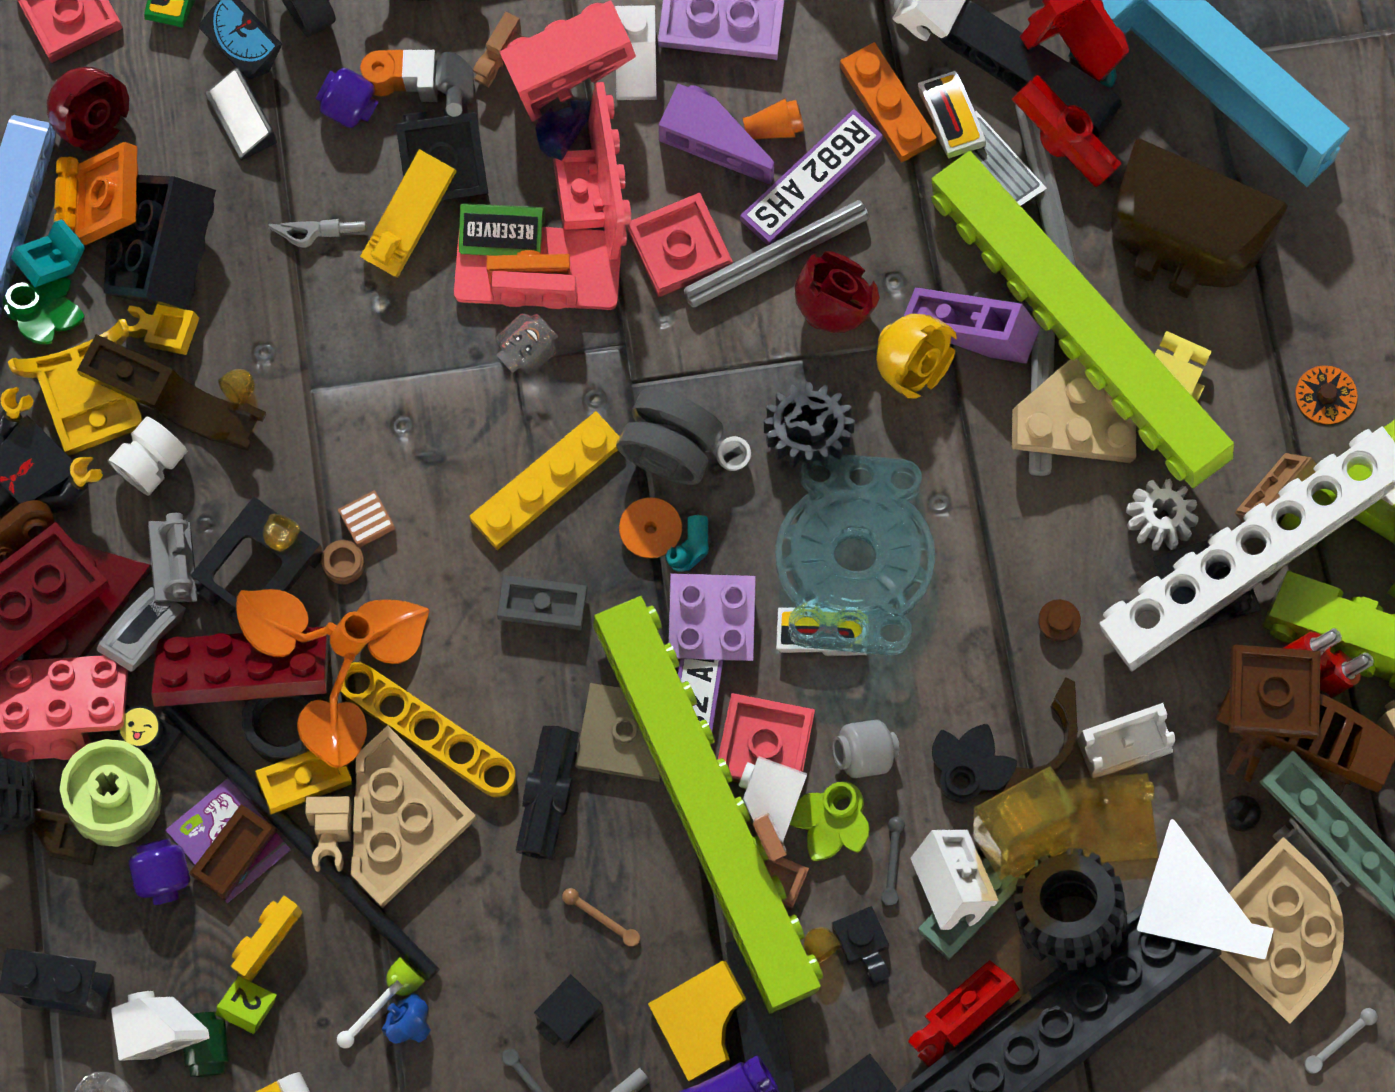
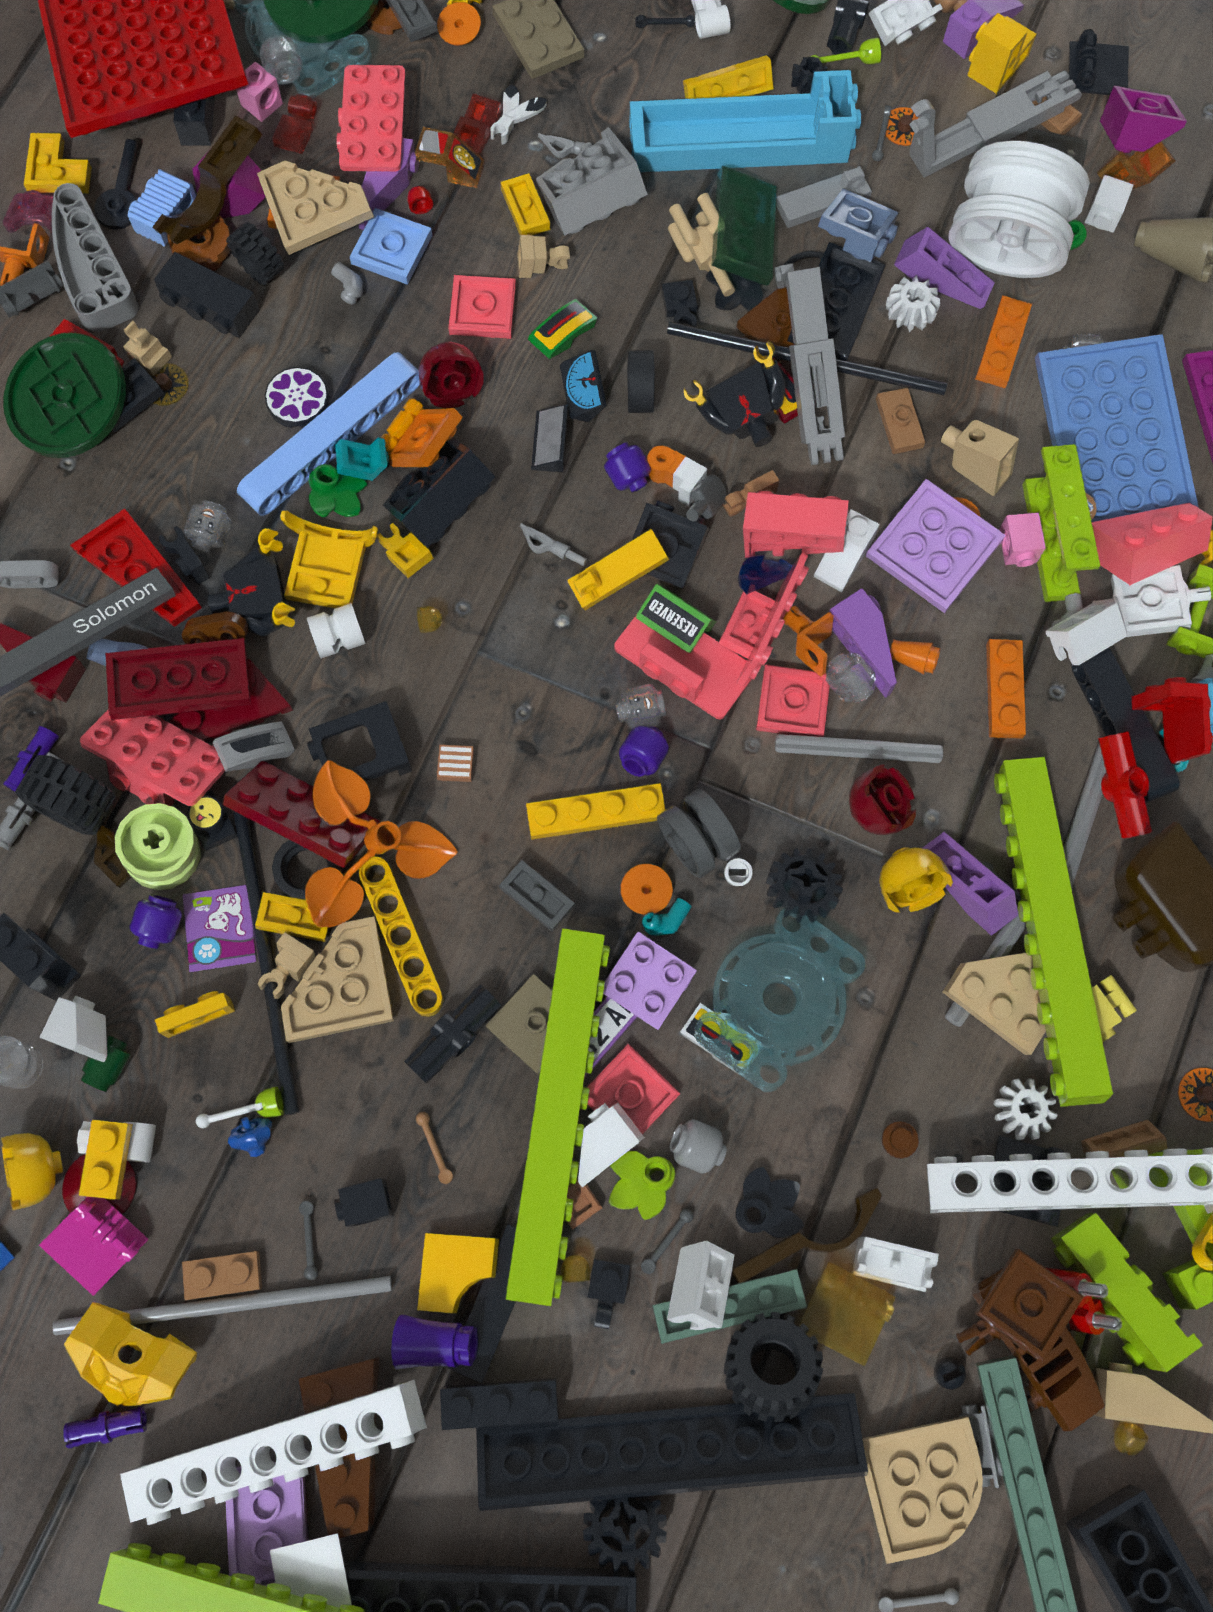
camera: 30 degrees right, 0 degrees up
dark brown piece [77,334,266,451] -> none
light grey hinge [148,513,197,602] -> none
reddish brown tile [189,804,277,901] -> none
lime tile [215,976,277,1034] -> none
clear yellow hinge [263,514,301,551] -> none
medium nougat tile [321,540,365,584] -> none
orange plate [486,250,571,286] -> none
tile [740,109,883,246] -> none
nougat tile [753,813,787,861] -> none
red plate [908,960,1020,1067] -> none
slope [918,71,986,159] -> none
sticker [964,111,1047,206] -> none
clear yellow brick [974,766,1079,880] -> none
white sticker [1137,819,1274,959] -> none
none -> dark purple head [619,726,669,777]
none -> orange bracket [783,606,834,677]
none -> clear head [826,653,876,703]

